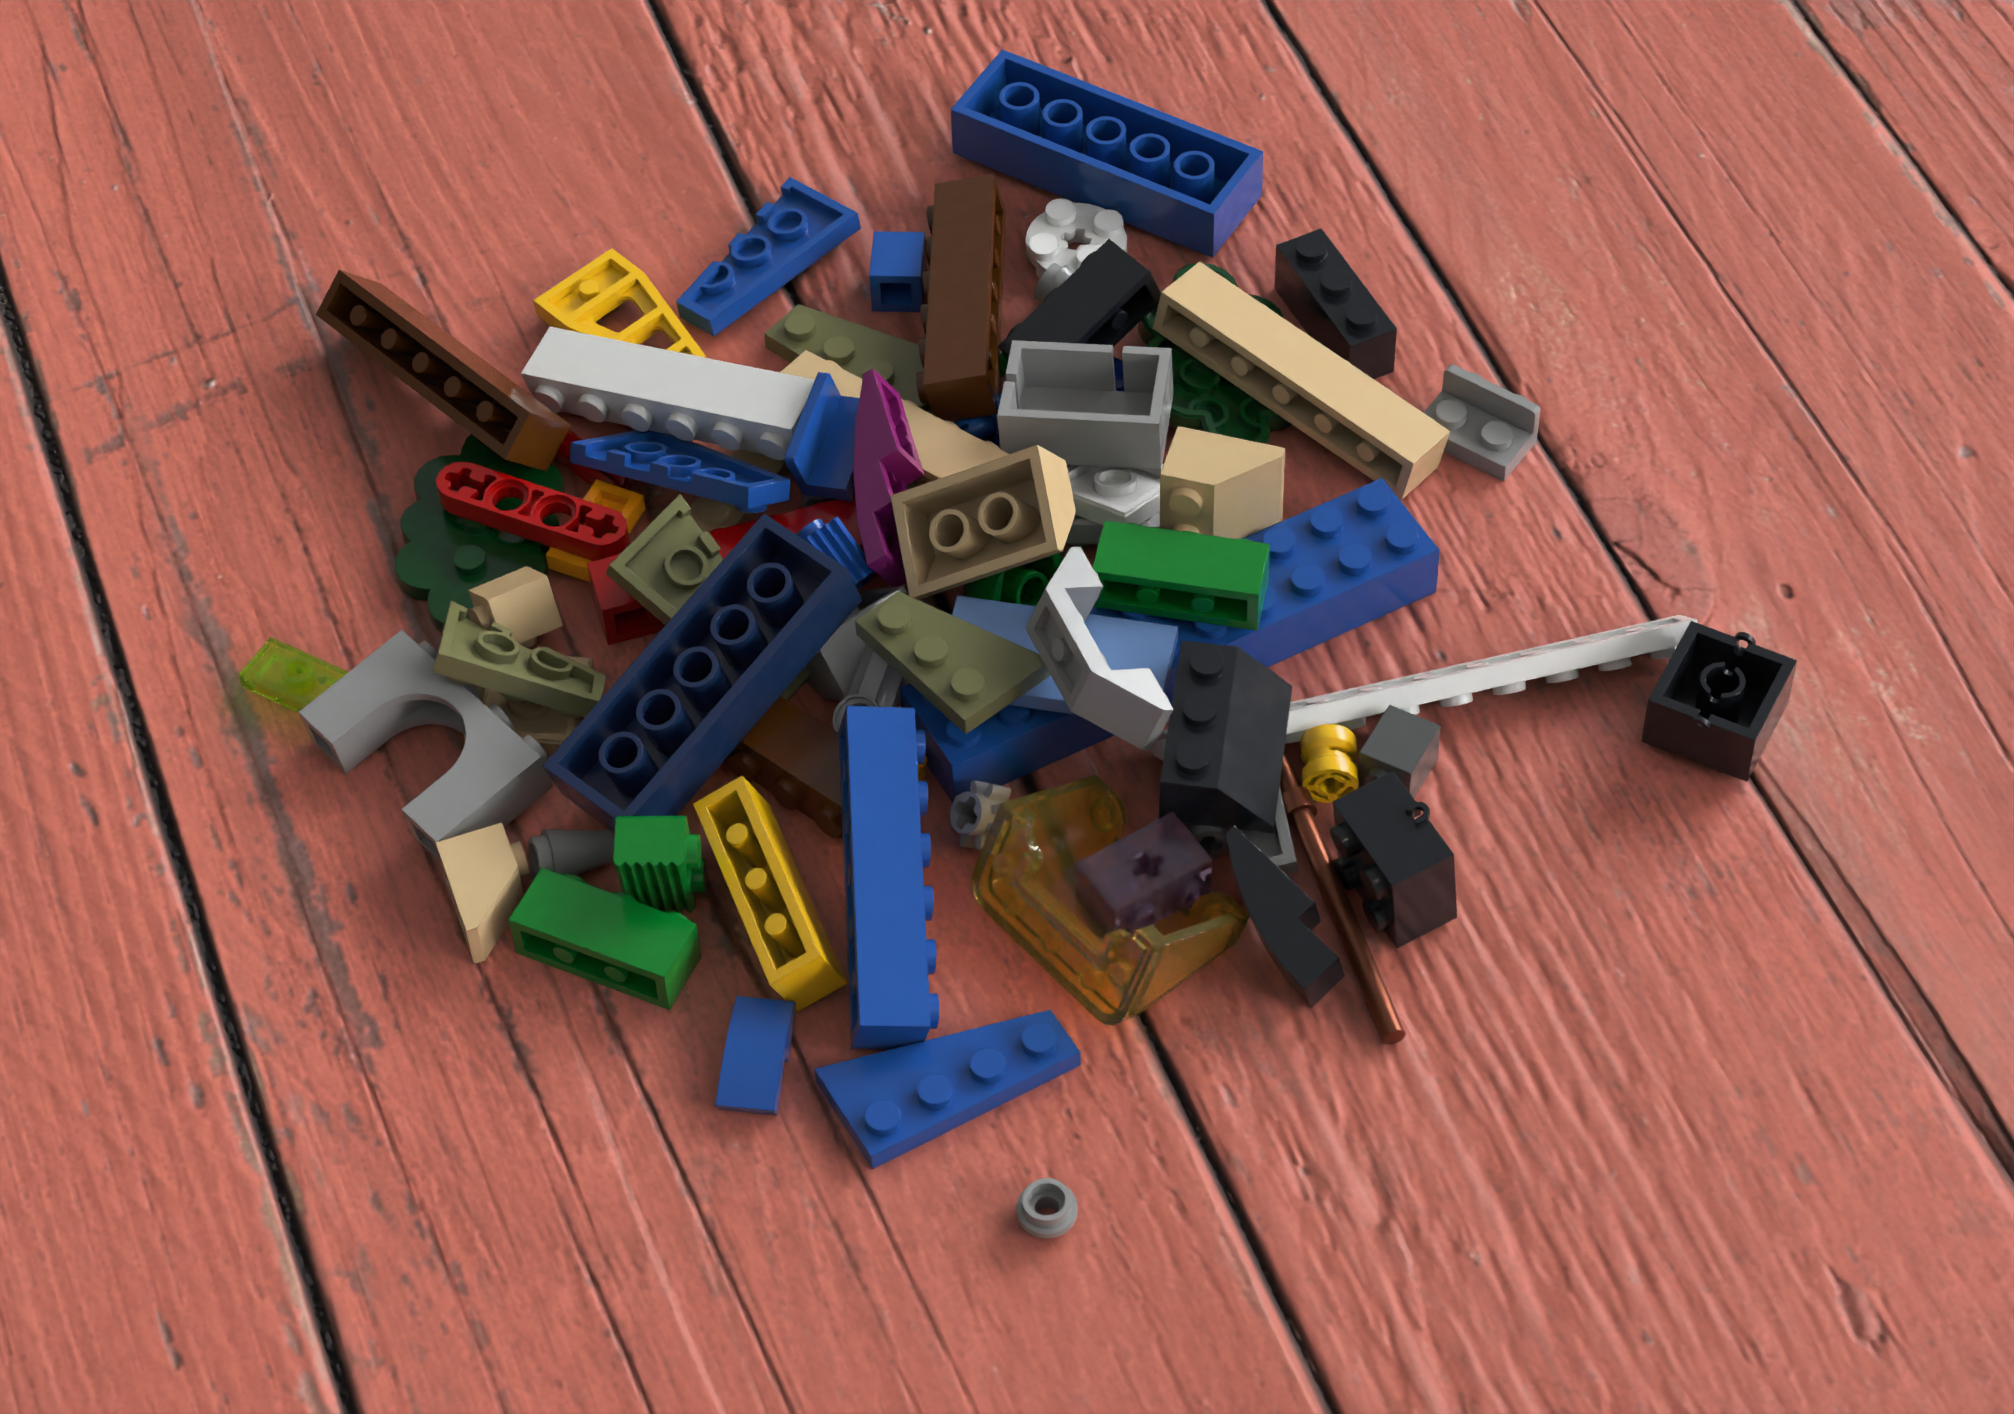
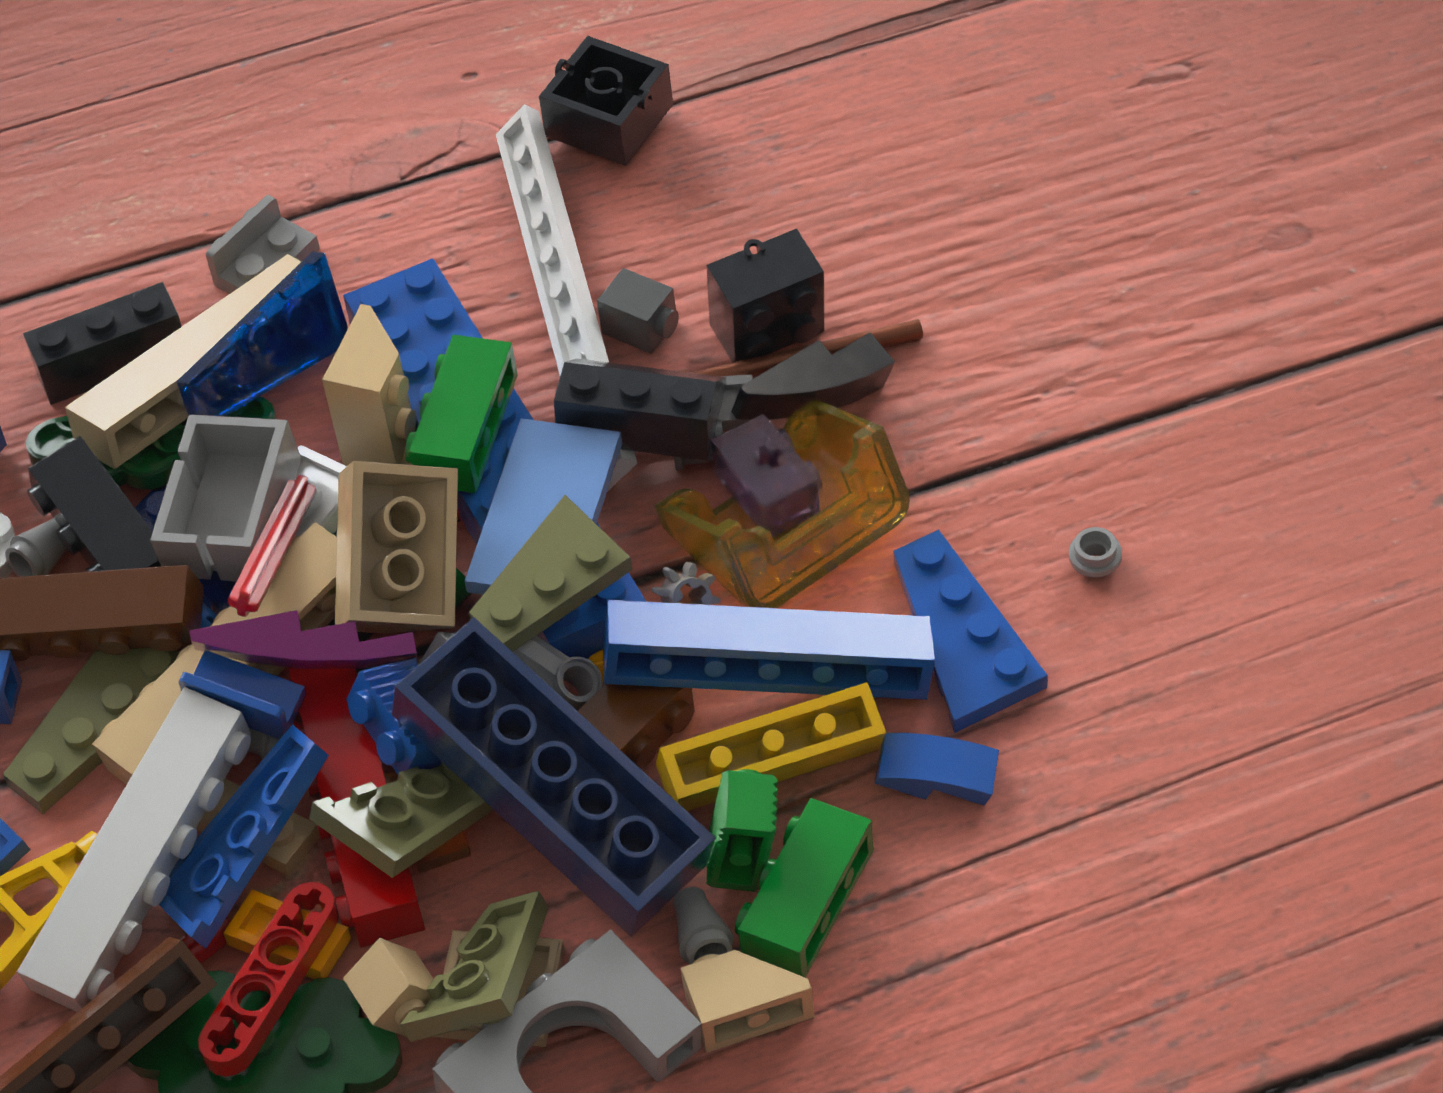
camera: 85 degrees left, 0 degrees up
light grey slope [1025,547,1174,750] -> none
yellow wheel [1300,724,1359,803] -> none
none -> clear blue wing [176,251,348,417]
none -> axle [228,475,317,617]

